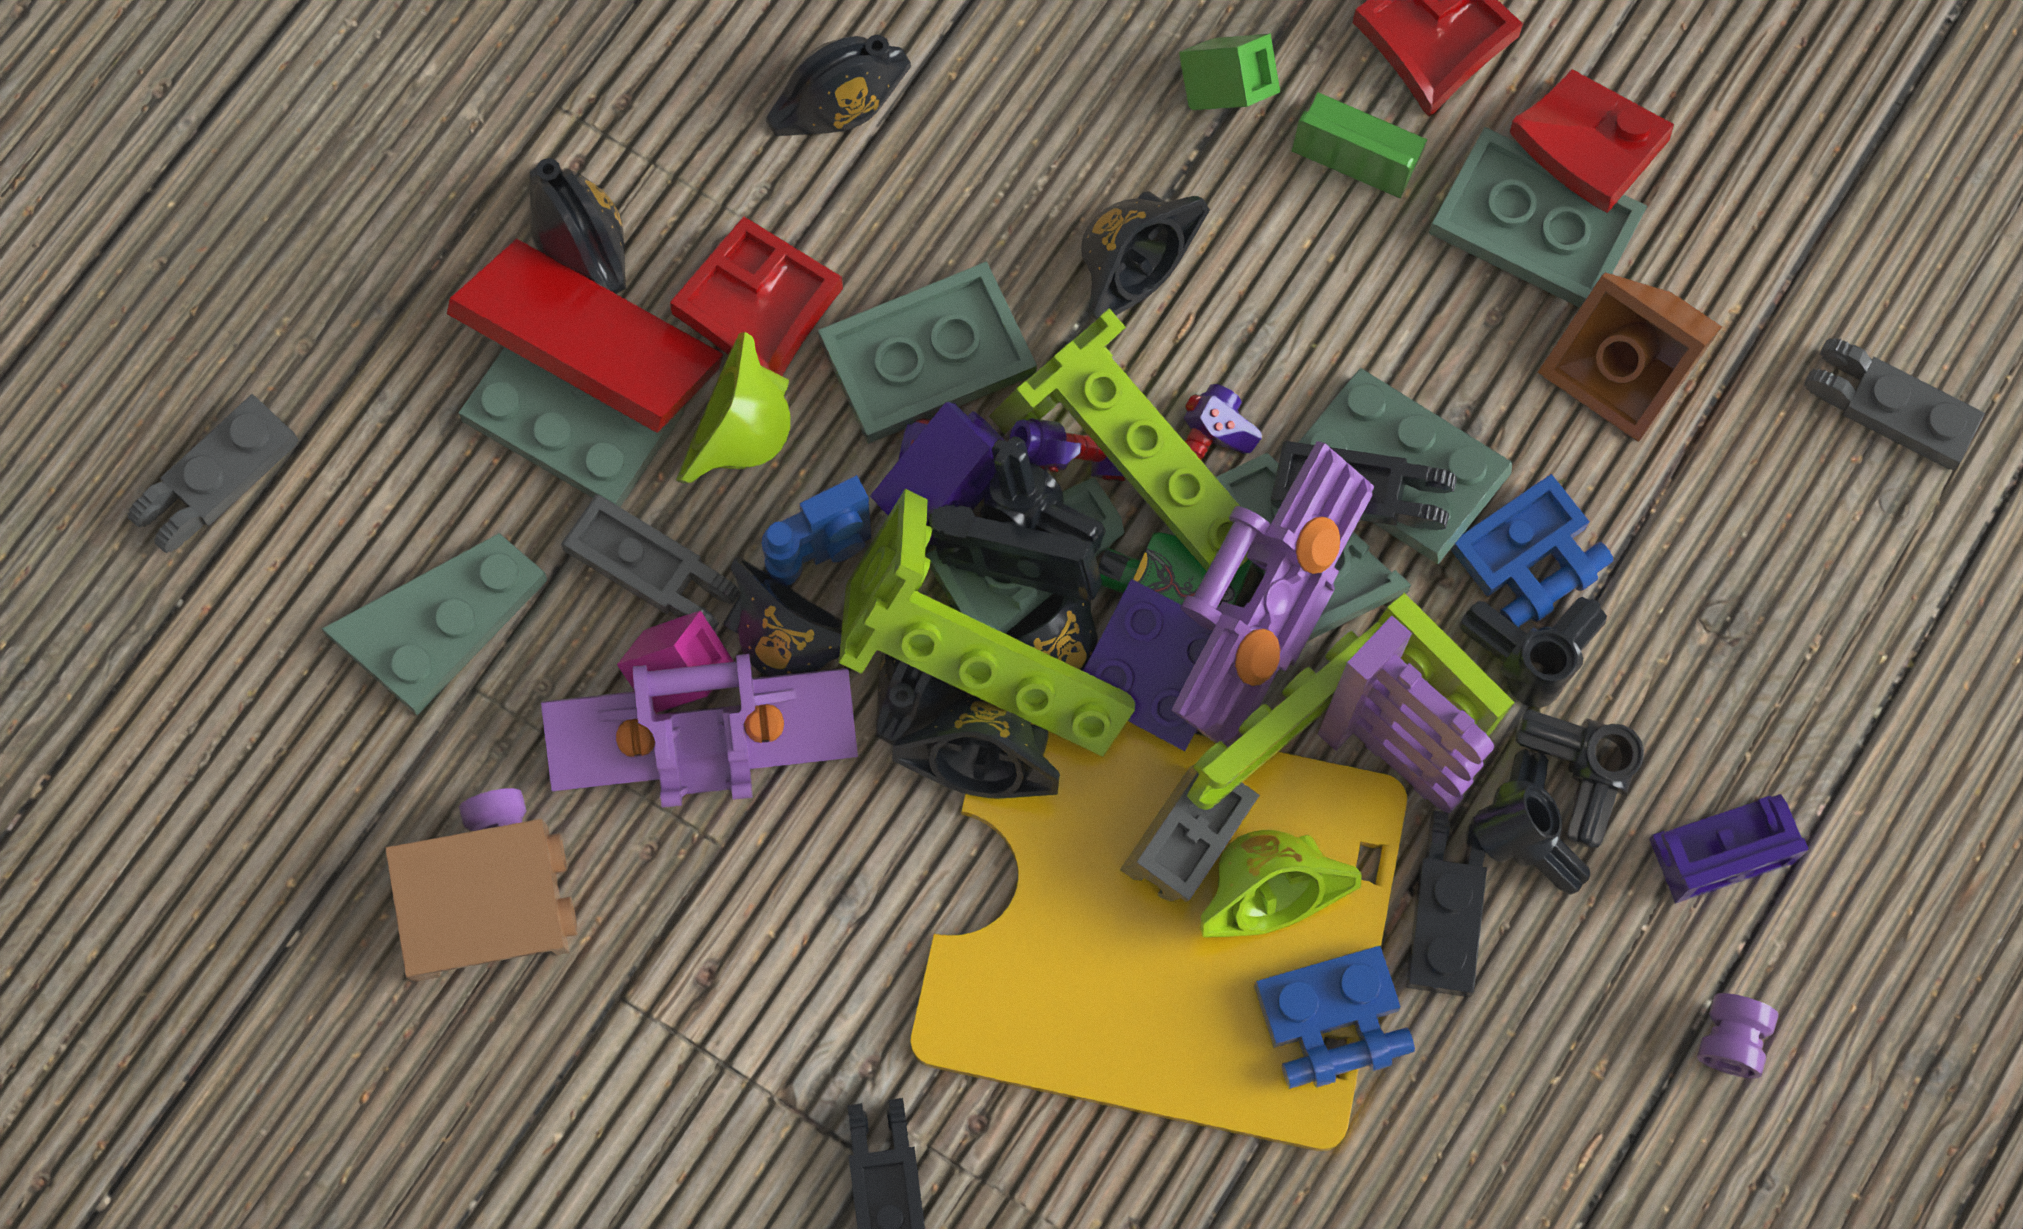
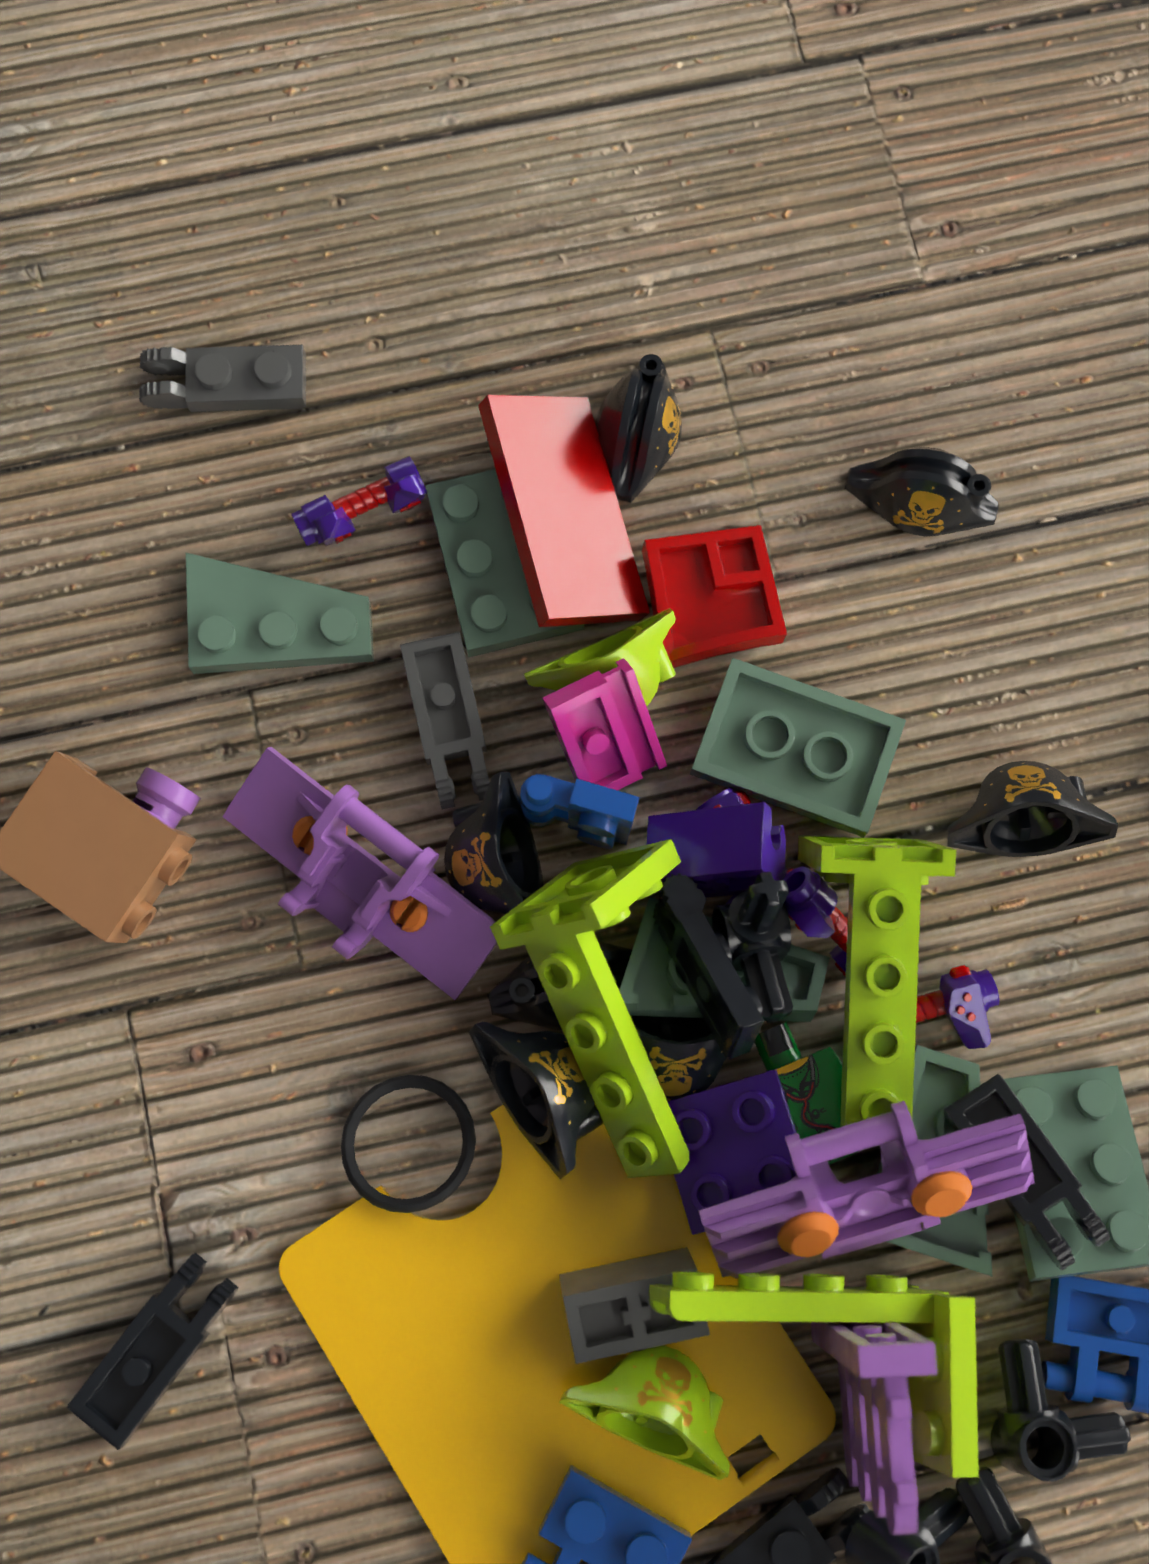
camera: 45 degrees right, 5 degrees up
dark pink panel [617,610,733,713] -> none
none -> dark purple piece [291,456,427,547]
none -> black tyre [341,1075,476,1213]
none -> dark pink plate [542,658,667,790]

